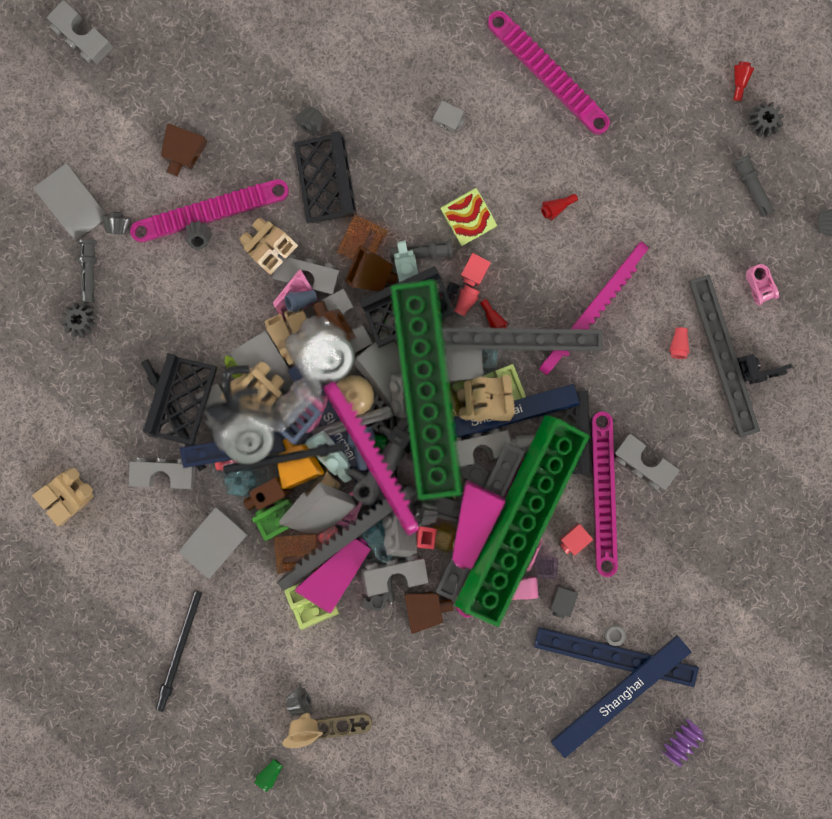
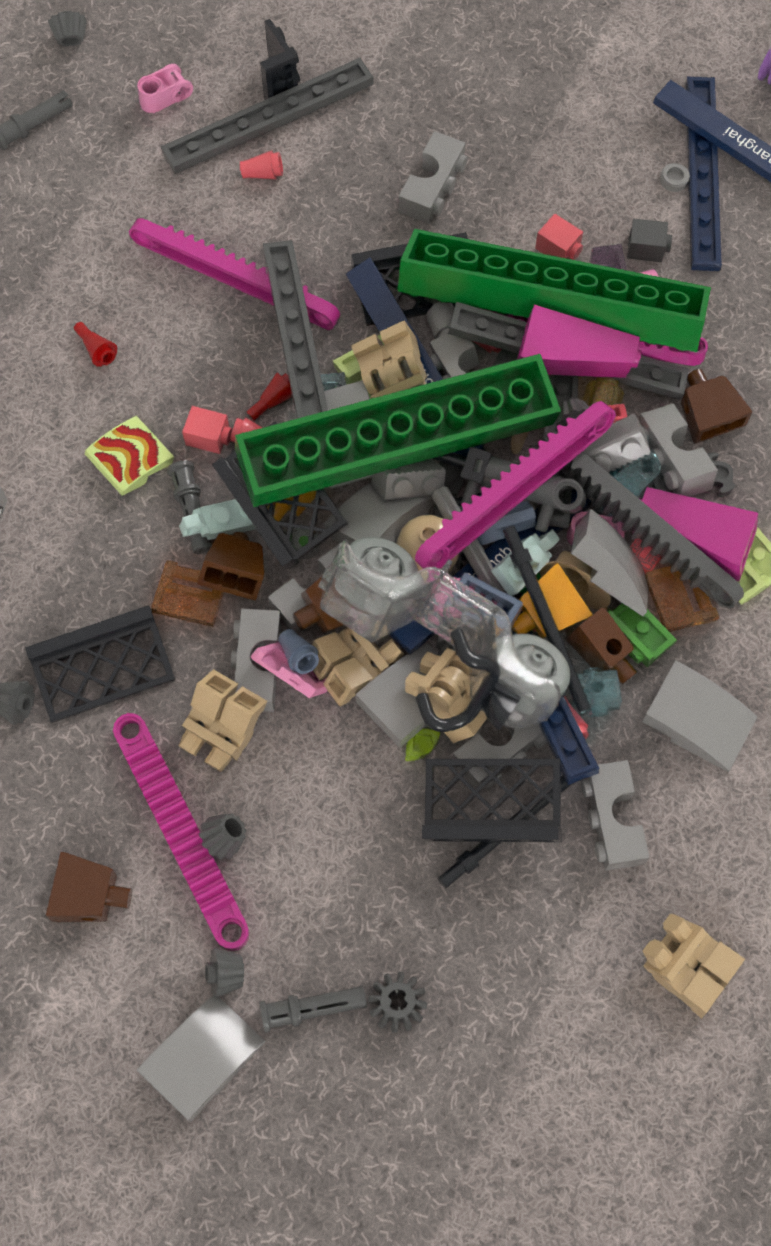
camera: 100 degrees left, 20 degrees down
dark pink gear [591,411,618,577] -> none

